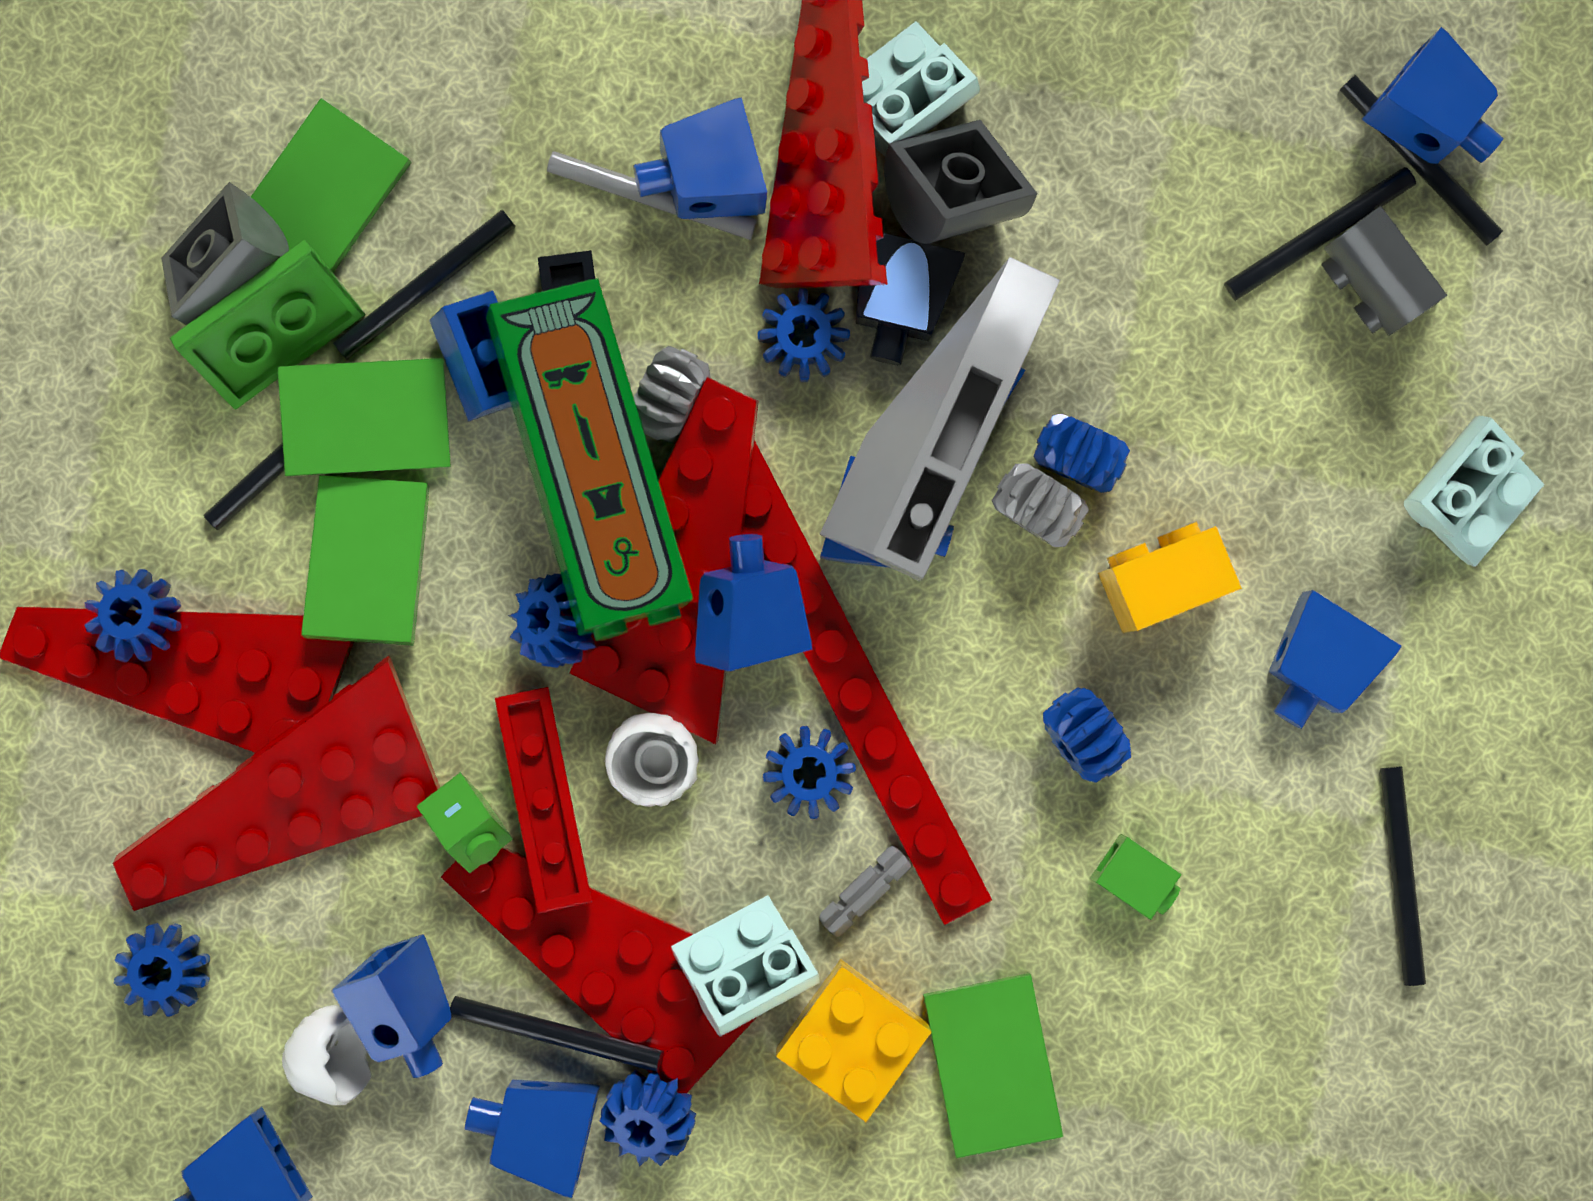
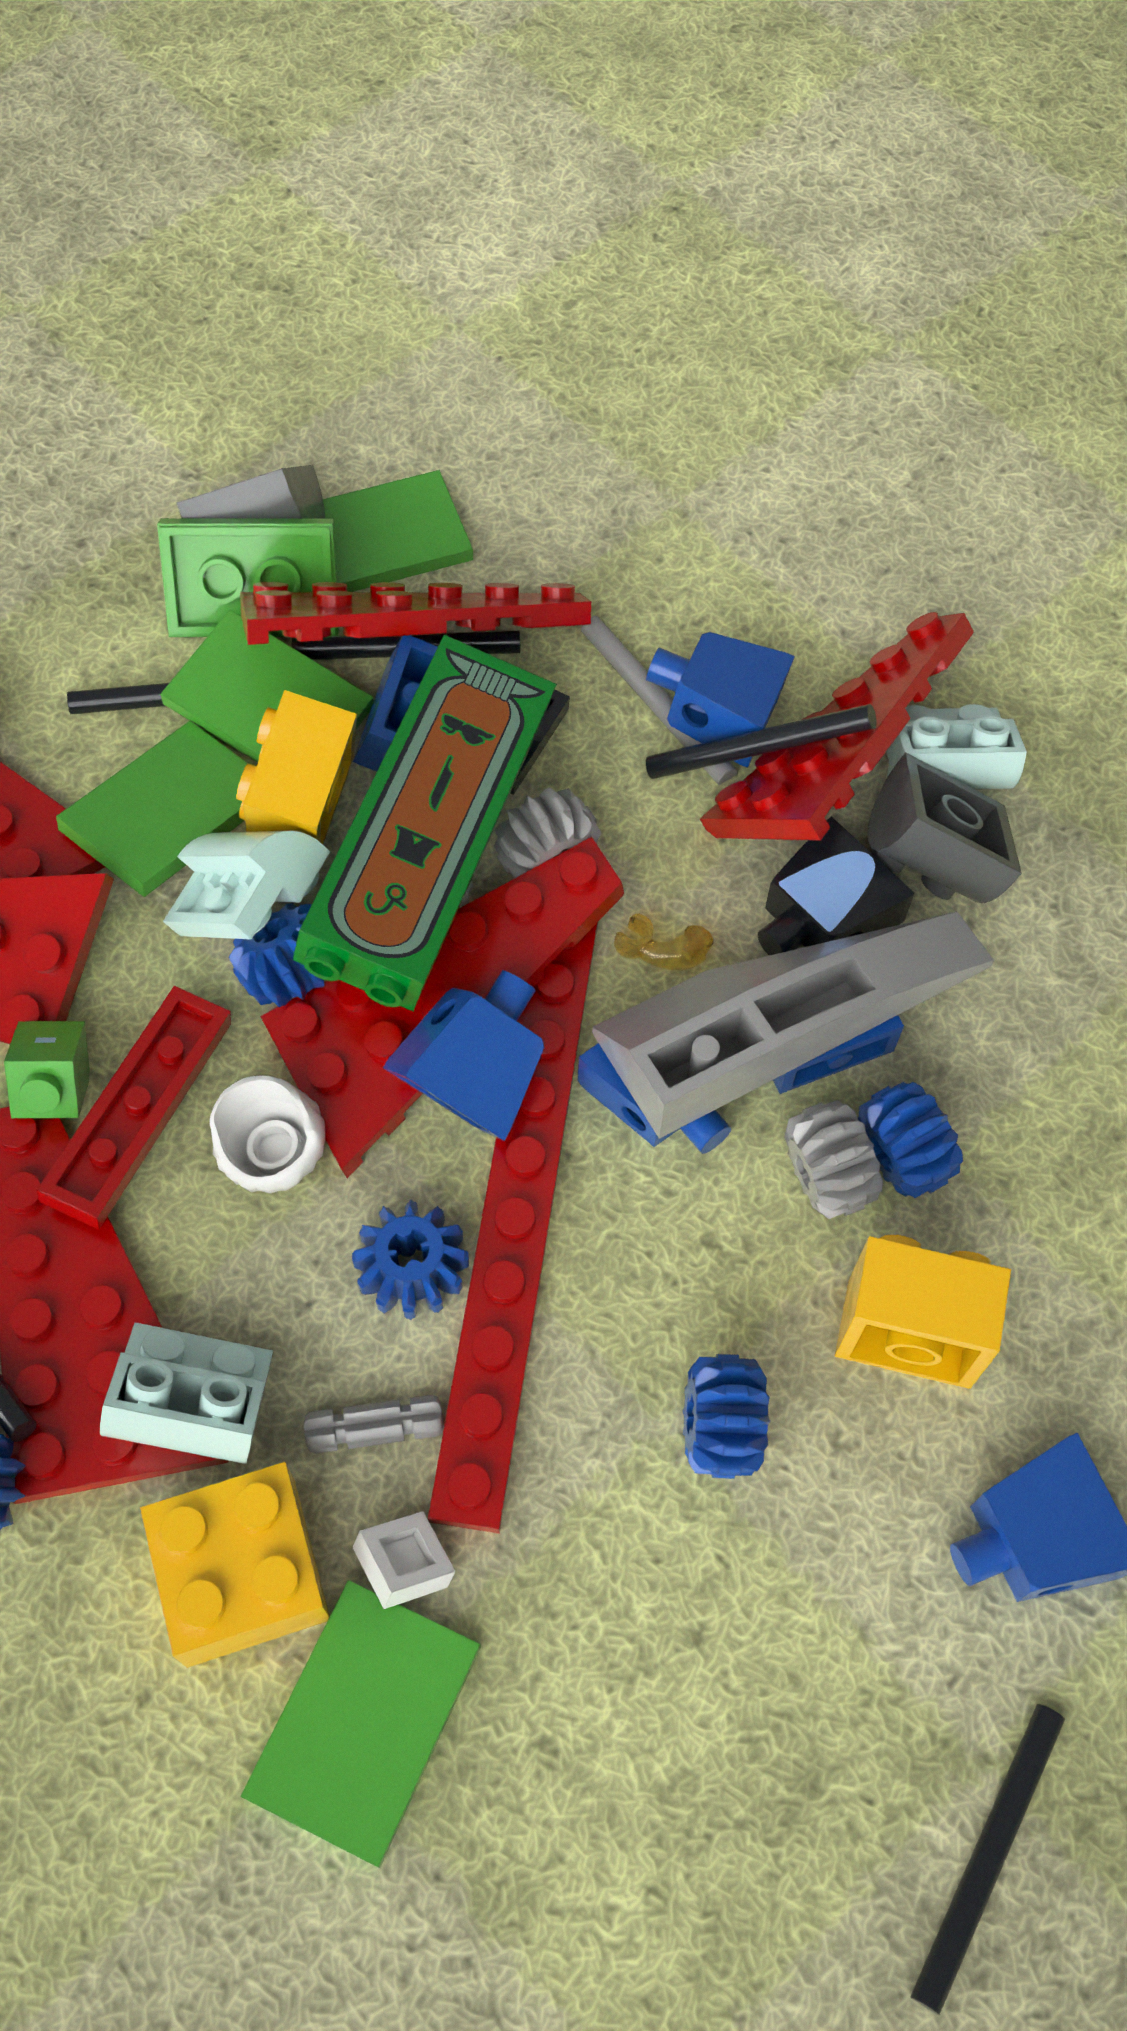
camera: 35 degrees right, 25 degrees down
blue gear [758,288,850,382] -> none
bright green brick [1090,834,1182,920] -> none
none -> light aqua brick [163,831,330,939]
none -> yellow brick [236,690,357,844]
none -> red wing [240,582,592,645]
none -> white plate [353,1511,456,1609]
none -> clear yellow arm [614,913,714,971]
none -> black bar [646,704,877,779]

